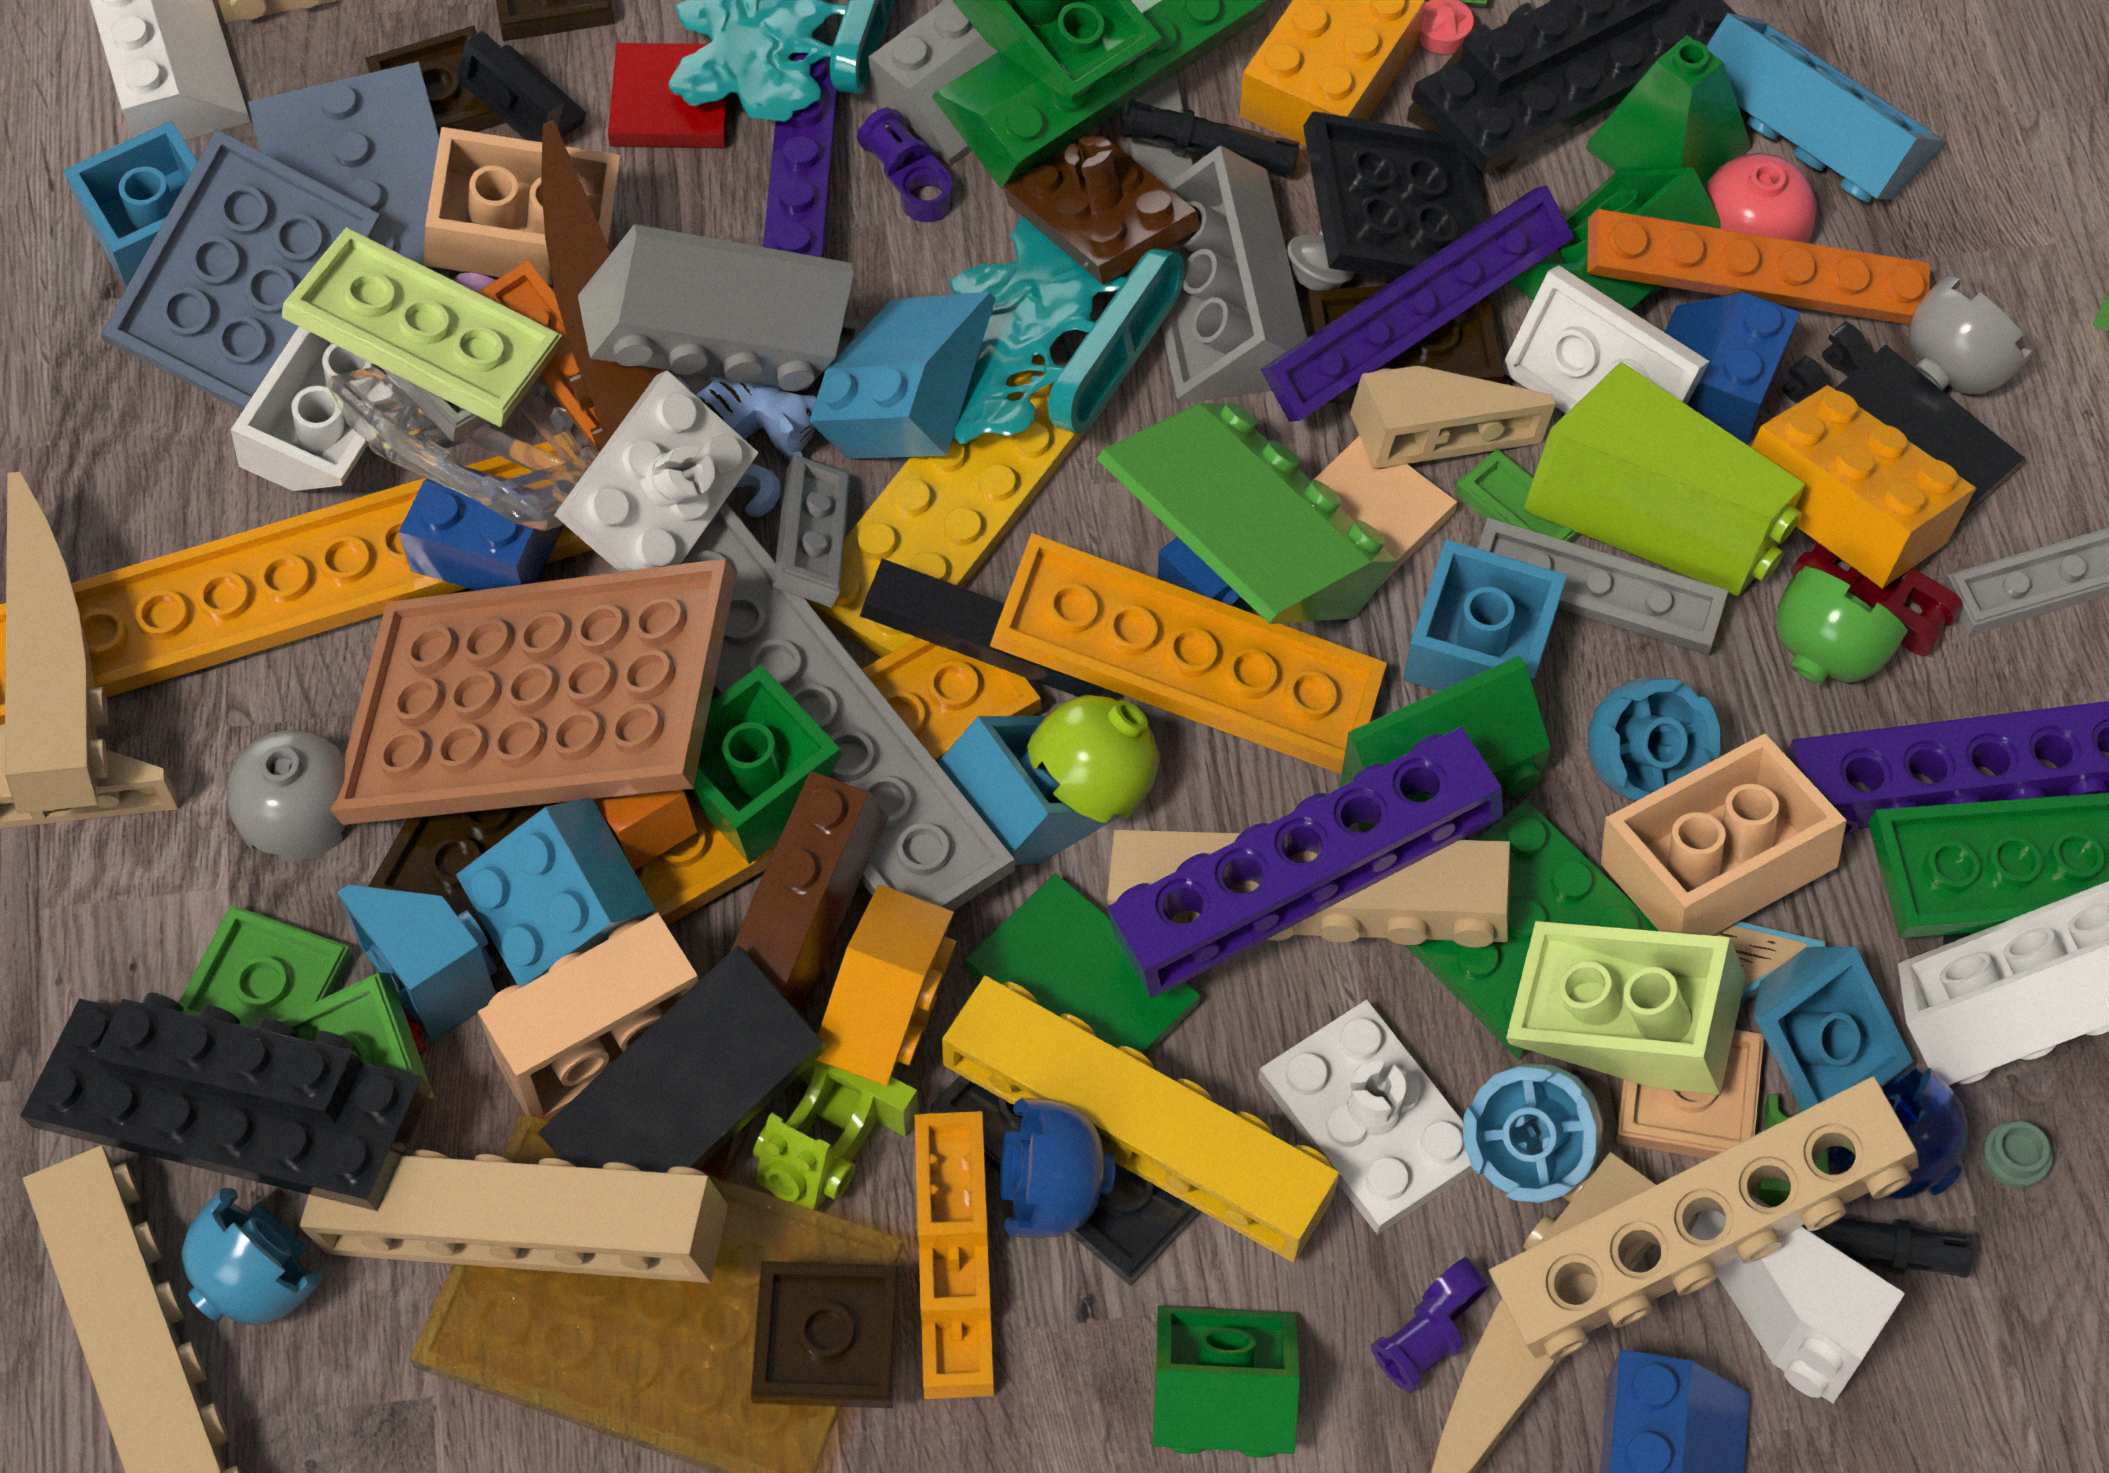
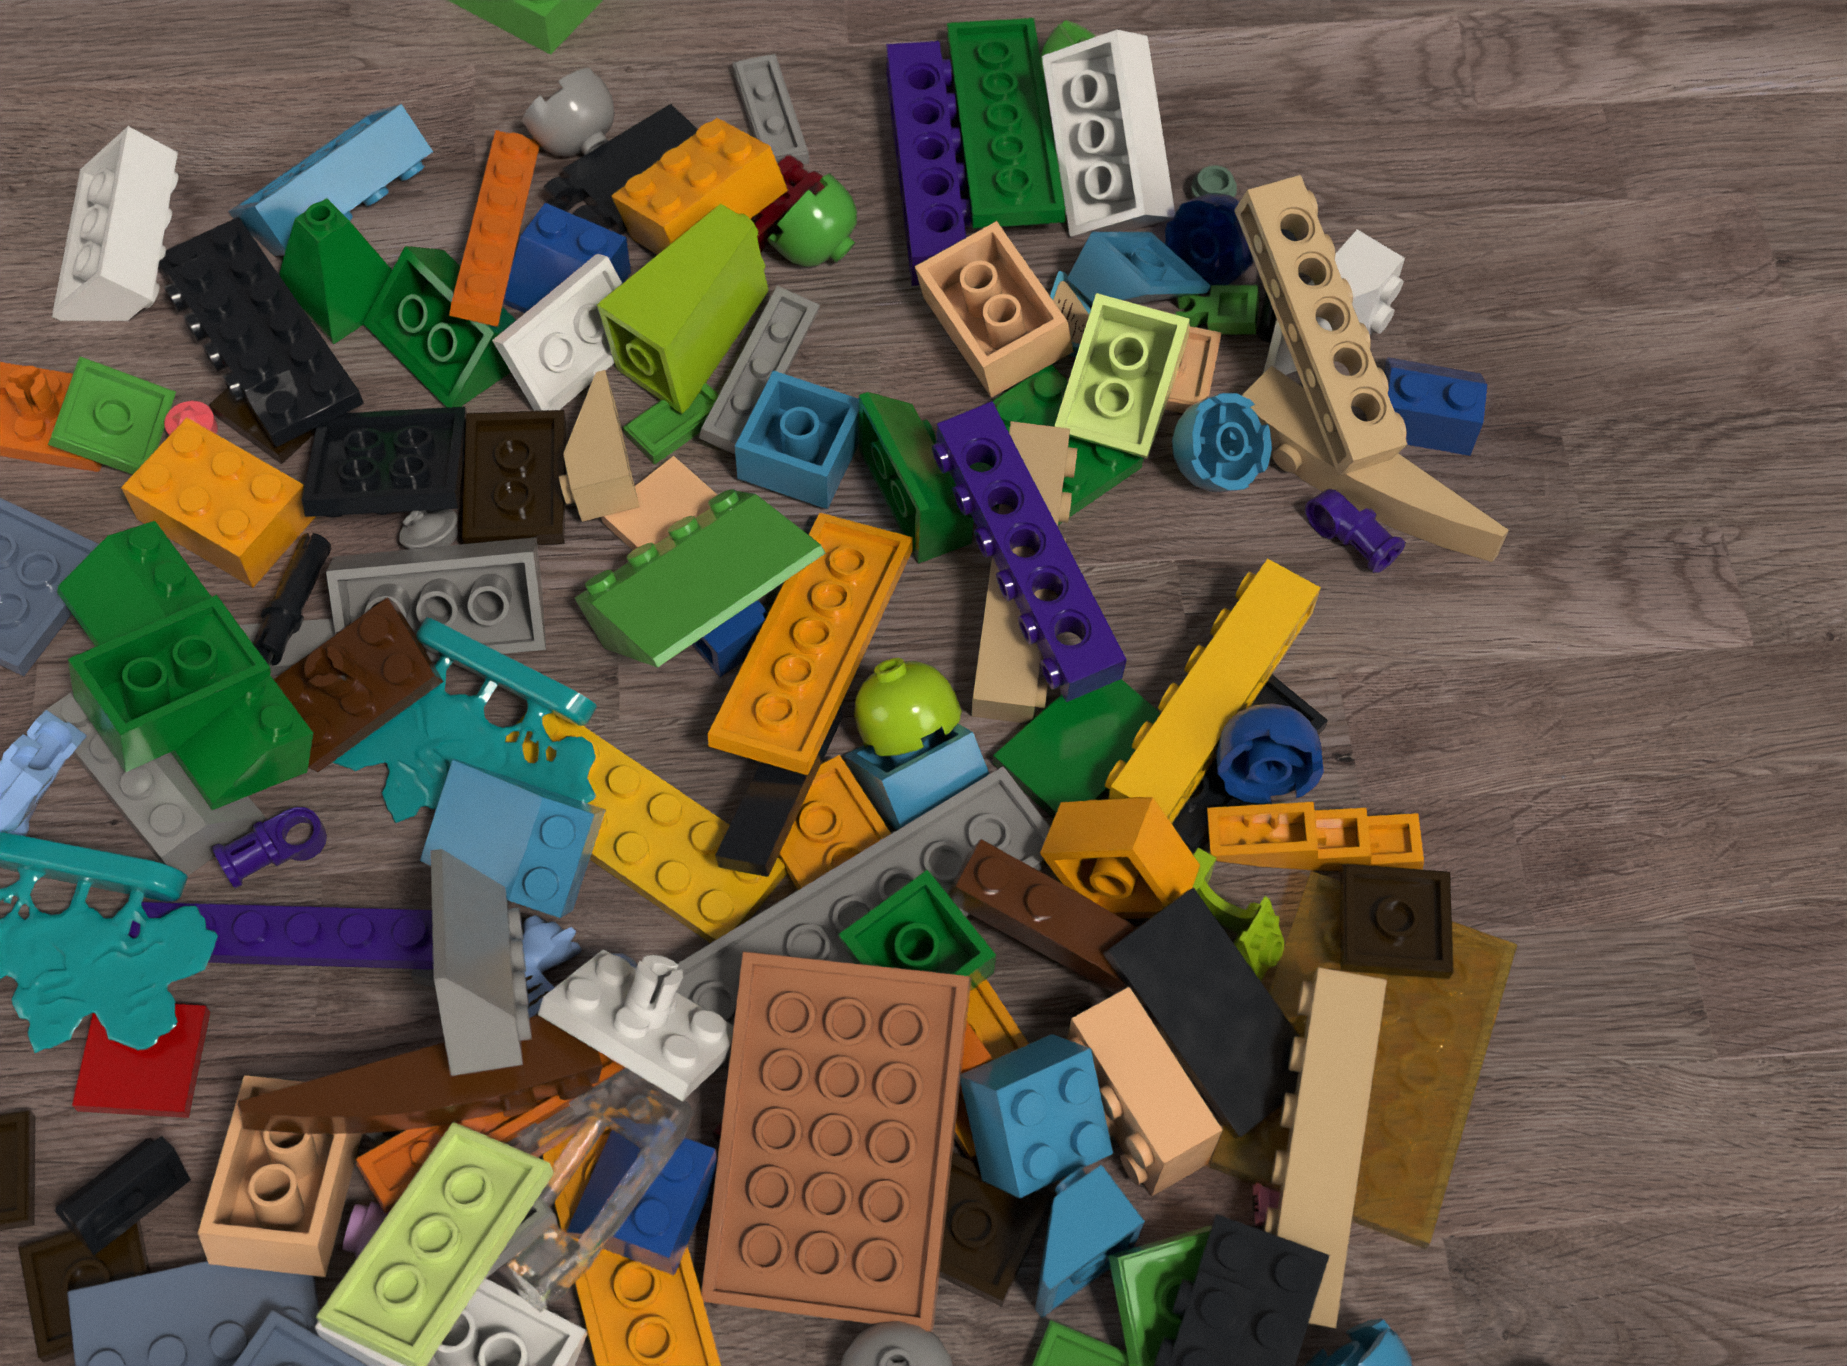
camera: 90 degrees left, 0 degrees up
light grey tile [773,455,851,608] -> none
green slope [1153,1306,1300,1458] -> none
white plate [1258,999,1475,1235] -> none
dark purple plate [1260,185,1574,422] -> none
dark azure cylinder [1587,677,1721,802] -> none
coral cylinder [1704,153,1817,243] -> none

